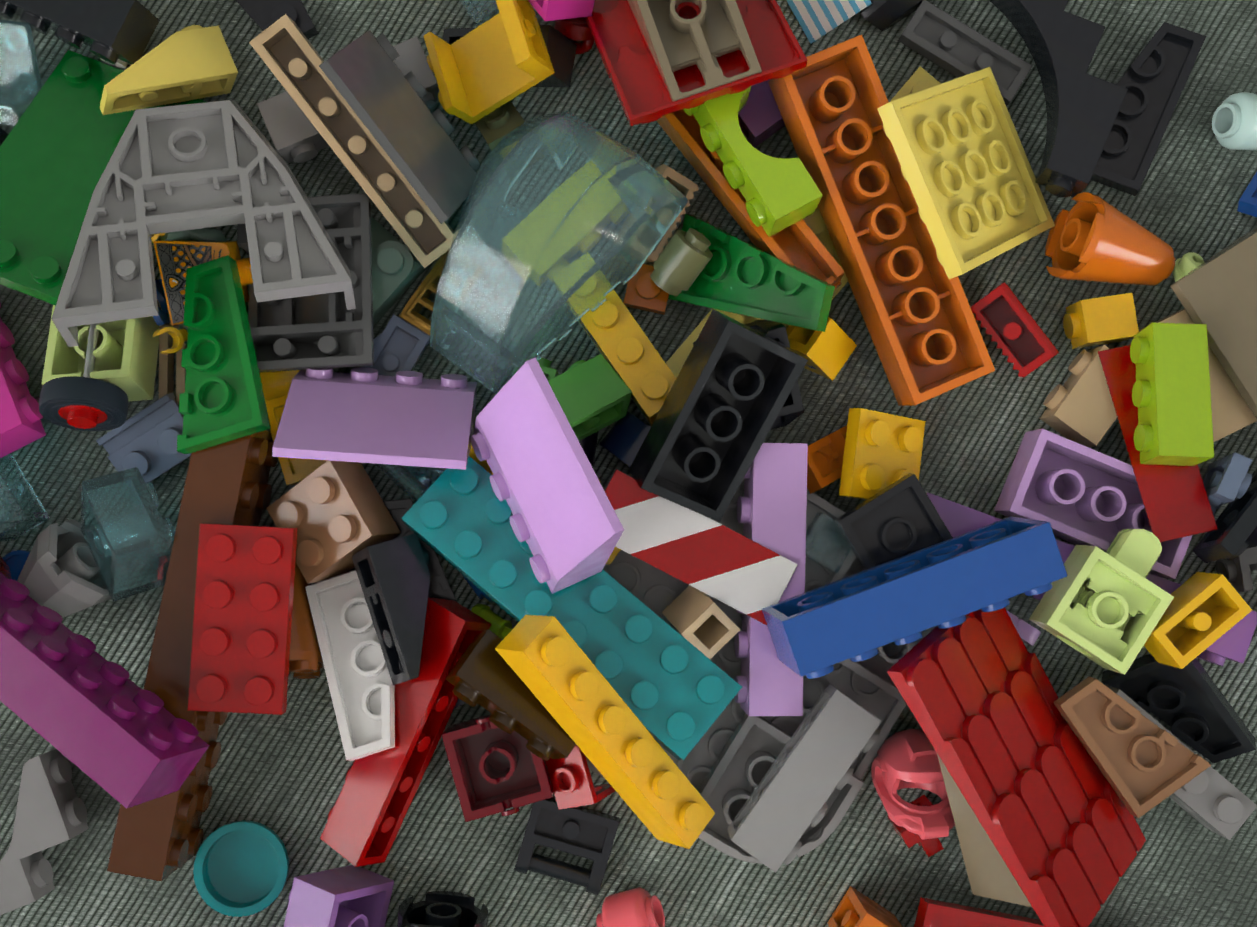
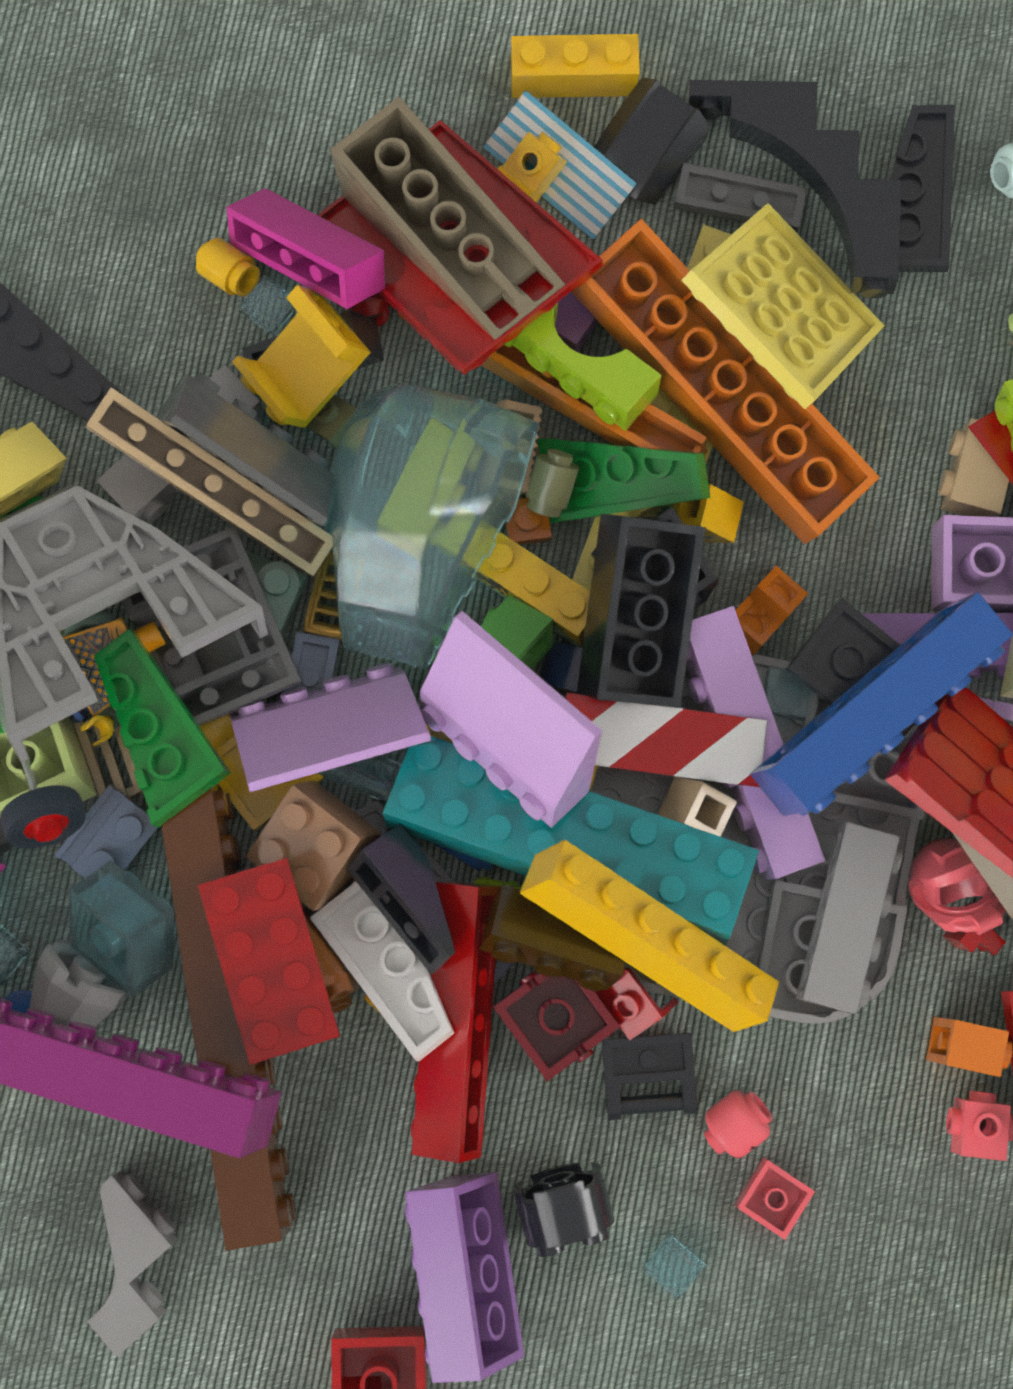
camera: 20 degrees left, 5 degrees down
teal piece [193,820,289,917] -> none
yellow plate [839,408,926,500] -> none
red brick [971,283,1059,377] -> none
orange cone [1045,192,1175,286] -> none
yellow brick [1063,293,1139,349] -> none

